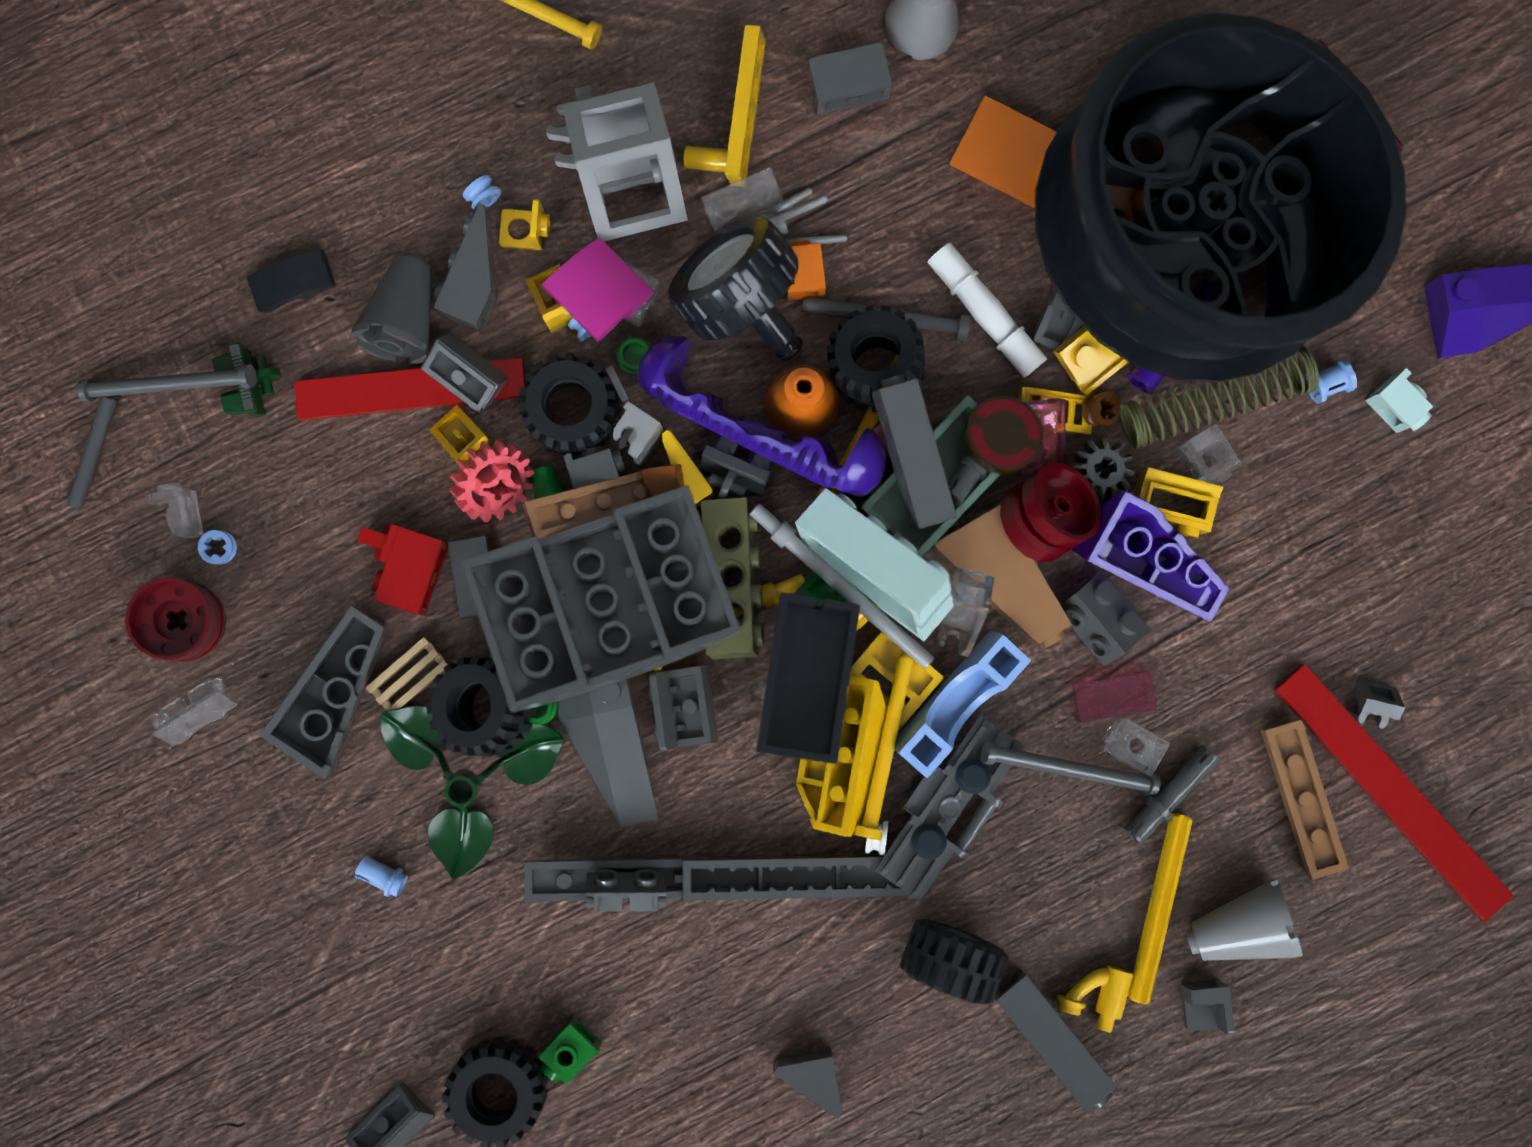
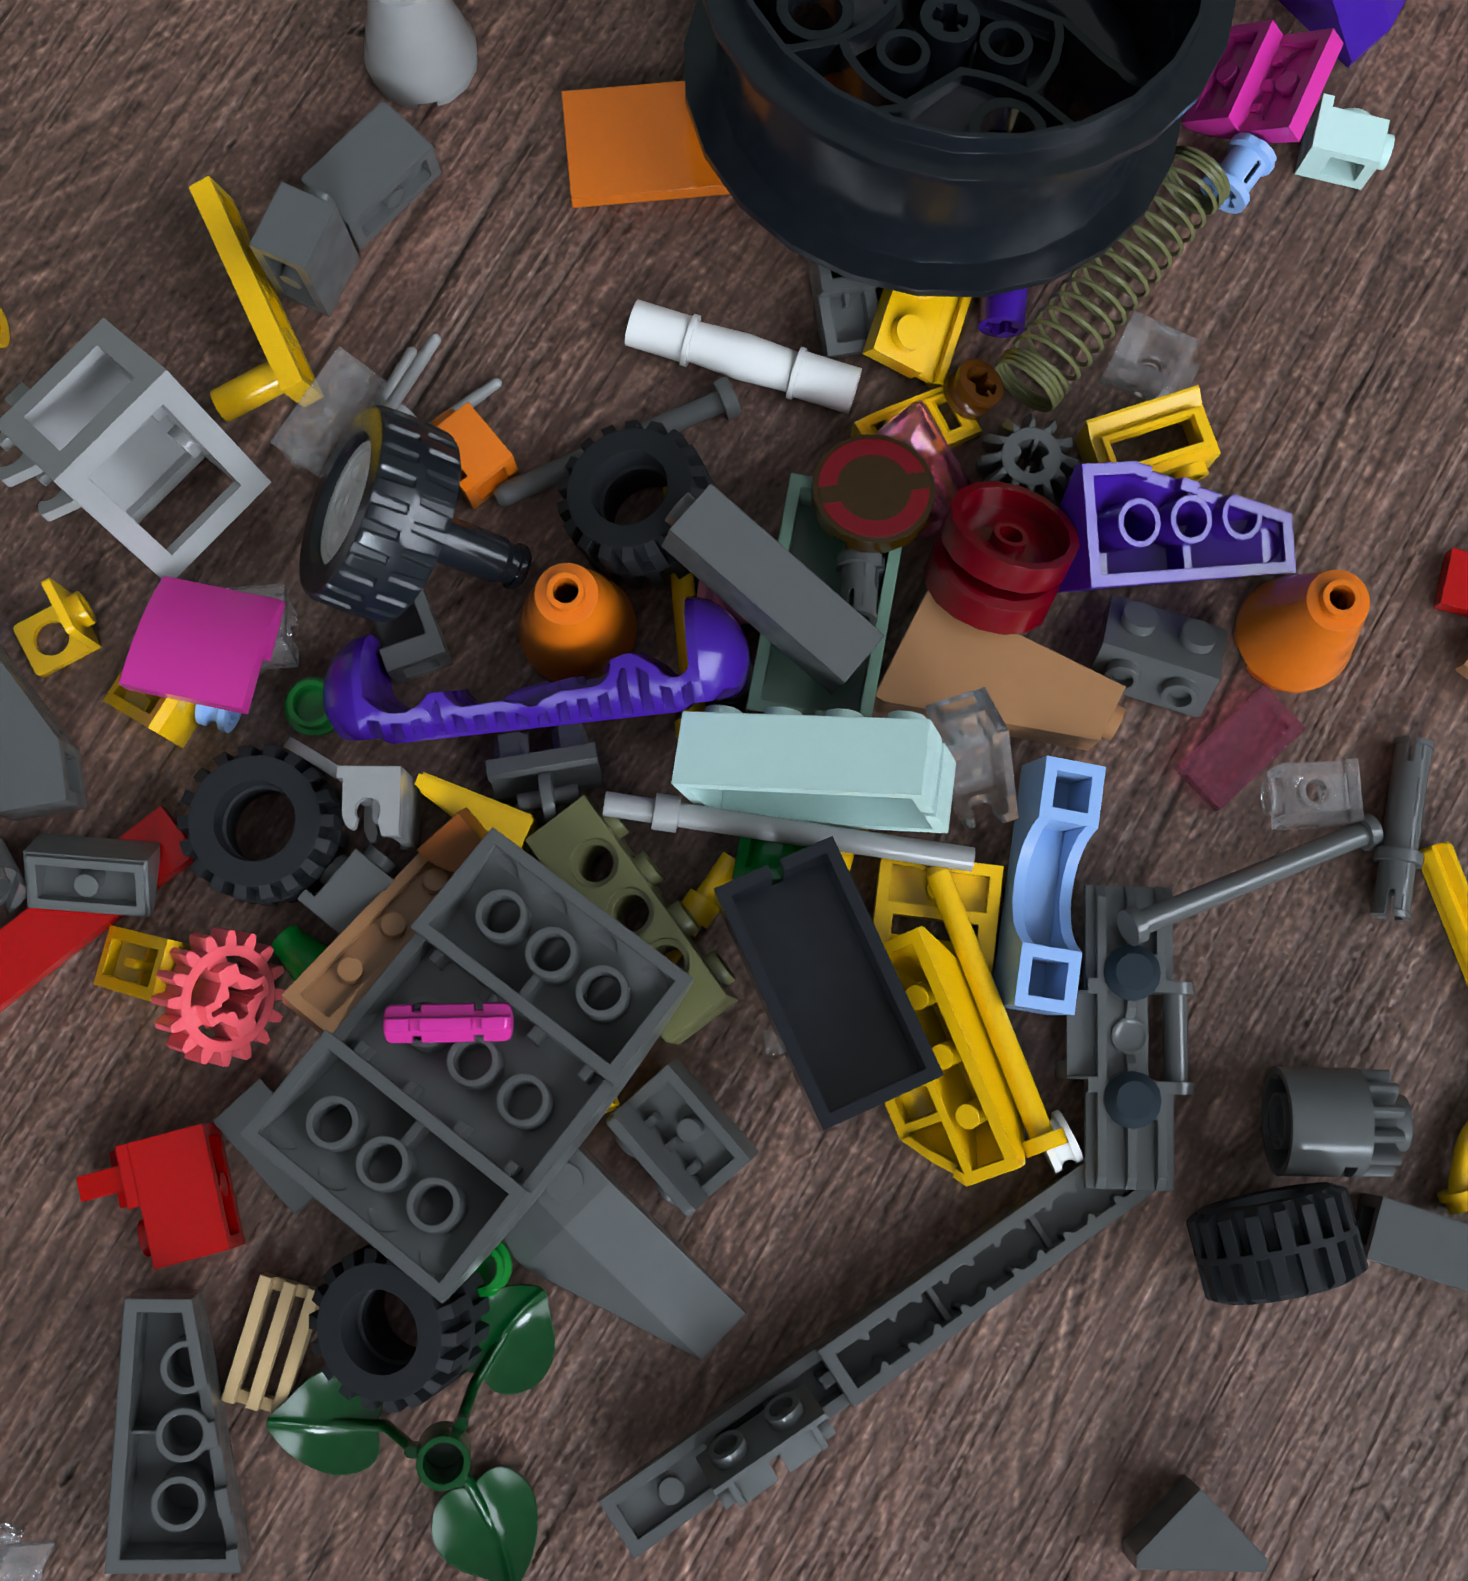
camera: 30 degrees left, 5 degrees down
none -> dark grey brick [249,182,360,317]
none -> dark grey panel [374,588,454,684]
none -> dark pink axle [383,1002,514,1044]
none -> dark pink slope [1181,20,1344,143]
none -> orange cone [1233,570,1370,694]
none -> dark grey gear [1261,1066,1413,1178]

